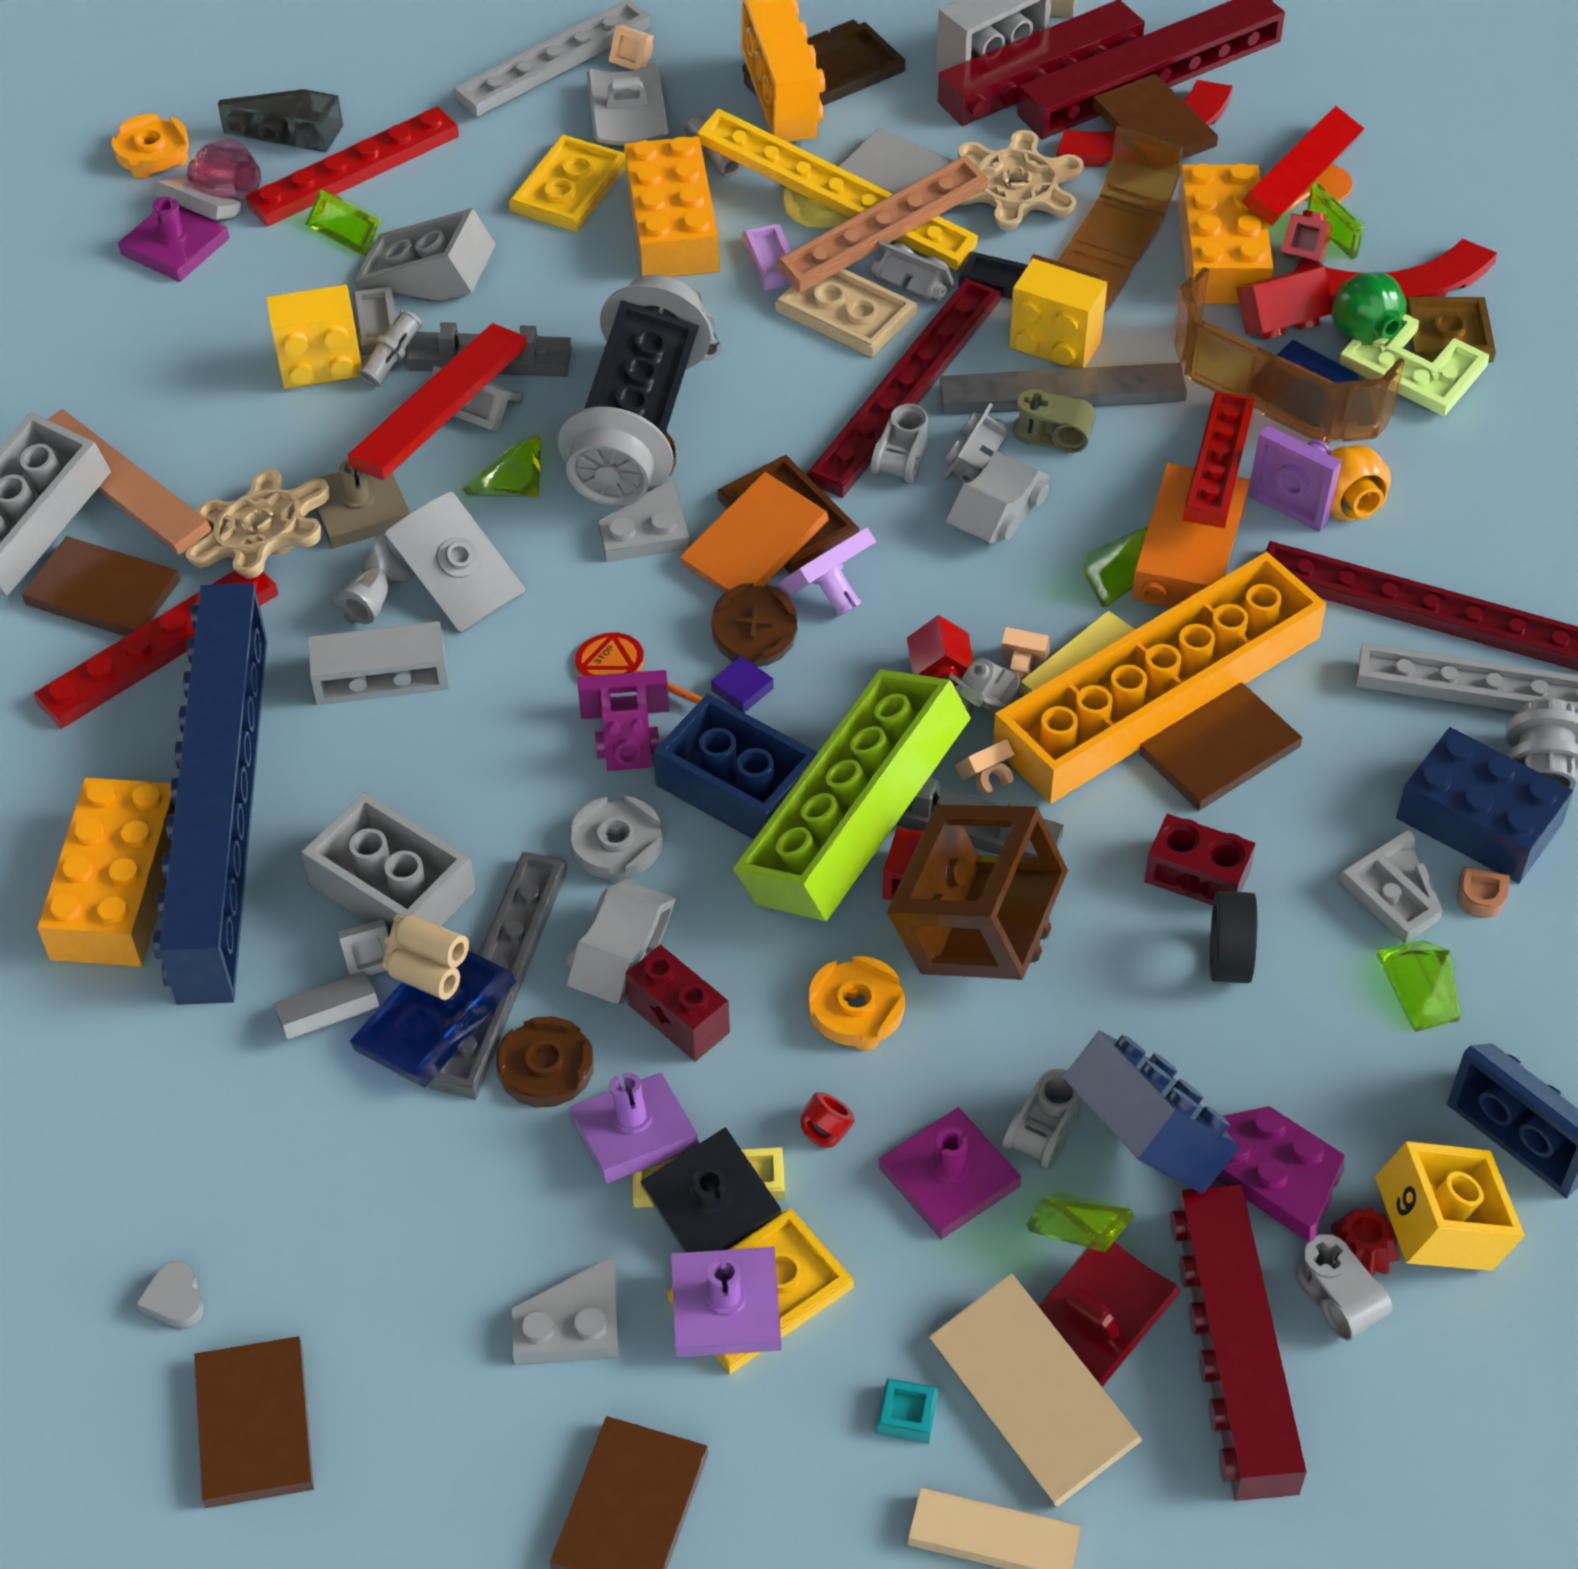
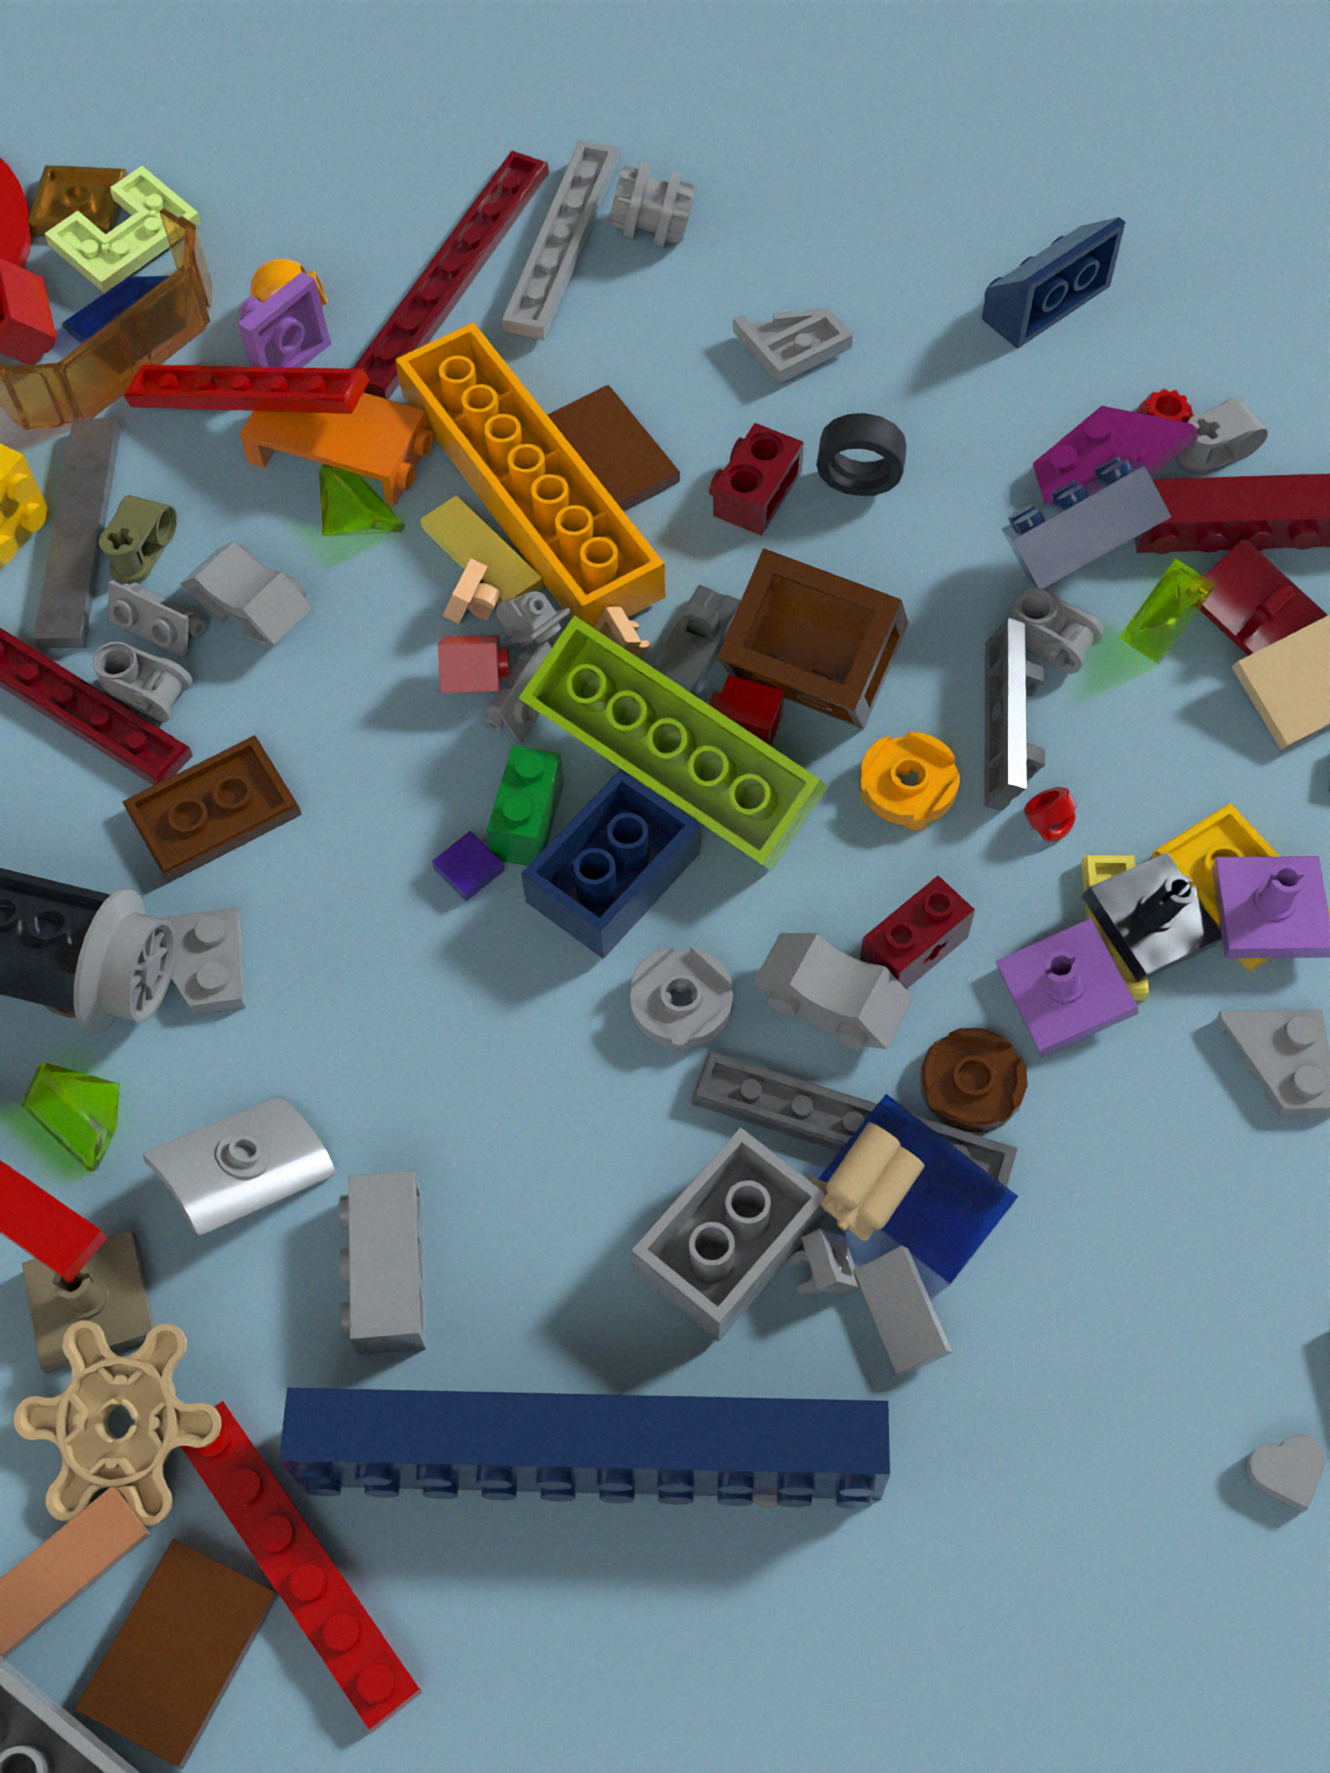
camera: 85 degrees left, 10 degrees up
light orange brick [37,777,175,967] -> none
light grey animal [331,534,413,624] -> none
piece [575,632,703,704] -> none
magenta tile [577,670,669,771] -> none
orange tile [680,472,829,593] -> none
reddish brown tile [711,583,798,666] -> none
lavender tile [773,527,876,617] -> none
magenta tile [879,1107,1021,1240] -> none
green plant [1331,272,1407,345] -> none
yellow brick [1375,1141,1525,1271] -> none
clear neon green slope [1376,940,1461,1032] -> none
dark blue brick [1396,727,1574,884] -> none
nougat tile [1457,866,1510,918] -> none
none -> green brick [487,745,564,866]
none -> dark grey hinge [985,618,1045,811]

